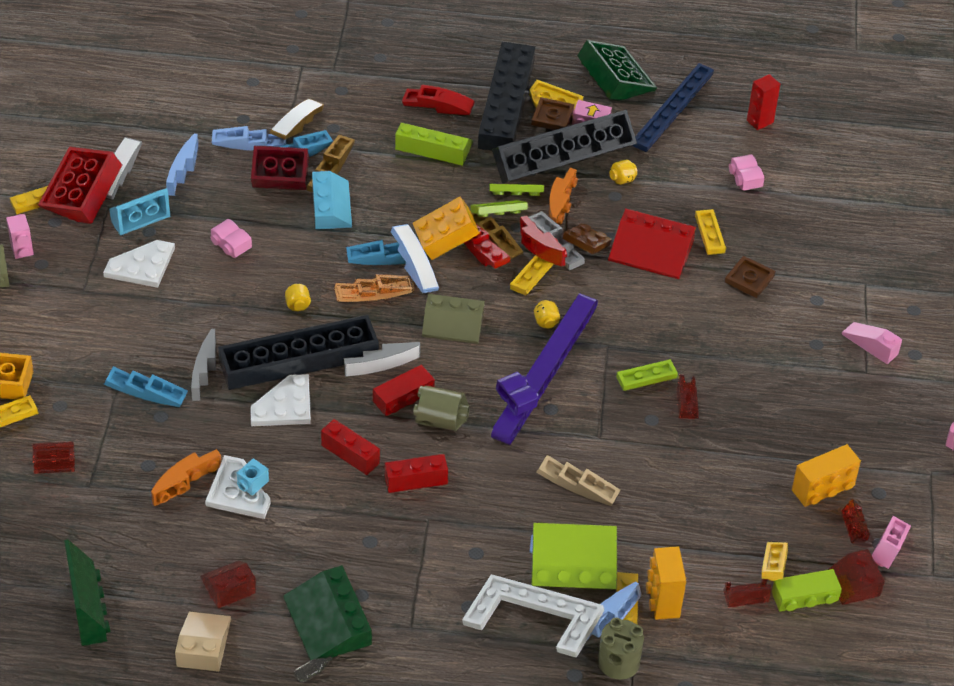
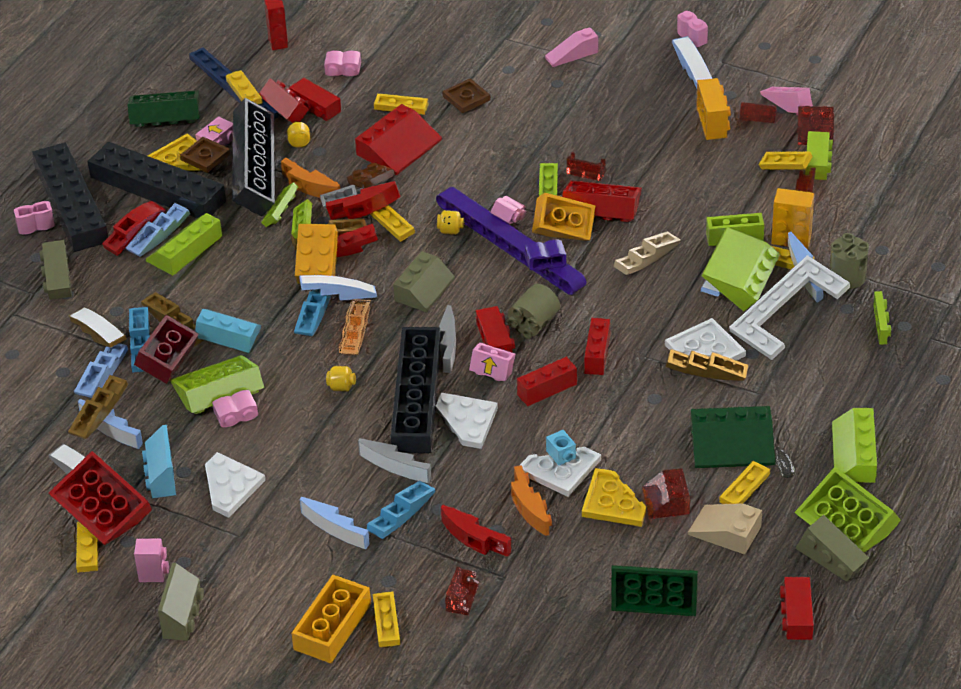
camera: 65 degrees left, 5 degrees down
none -> bright pink brick [14,201,55,234]
none -> black brick [32,142,108,252]
none -> olive wedge [39,240,72,300]
none -> pearl gold slope [68,375,128,439]
none -> light blue slope [126,203,190,257]
none -> lime slope [170,355,264,414]
none -> yellow plate [226,70,262,104]
none -> brick [259,78,309,123]
none -> red brick [289,78,341,121]
none -> slope [300,497,369,549]
none -> red slope [441,505,511,557]
none -> bright pink brick [469,342,515,381]
none -> bright pink brick [490,196,526,224]
none -> light orange slope [532,193,595,241]
none -> red slope [563,181,642,222]
none -> yellow plate [582,468,646,527]
none -> white plate [665,318,746,361]
none -> pearl gold slope [665,349,748,381]
none -> white slope [672,36,712,89]
none -> lime brick [706,213,764,246]
none -> yellow plate [719,461,770,504]

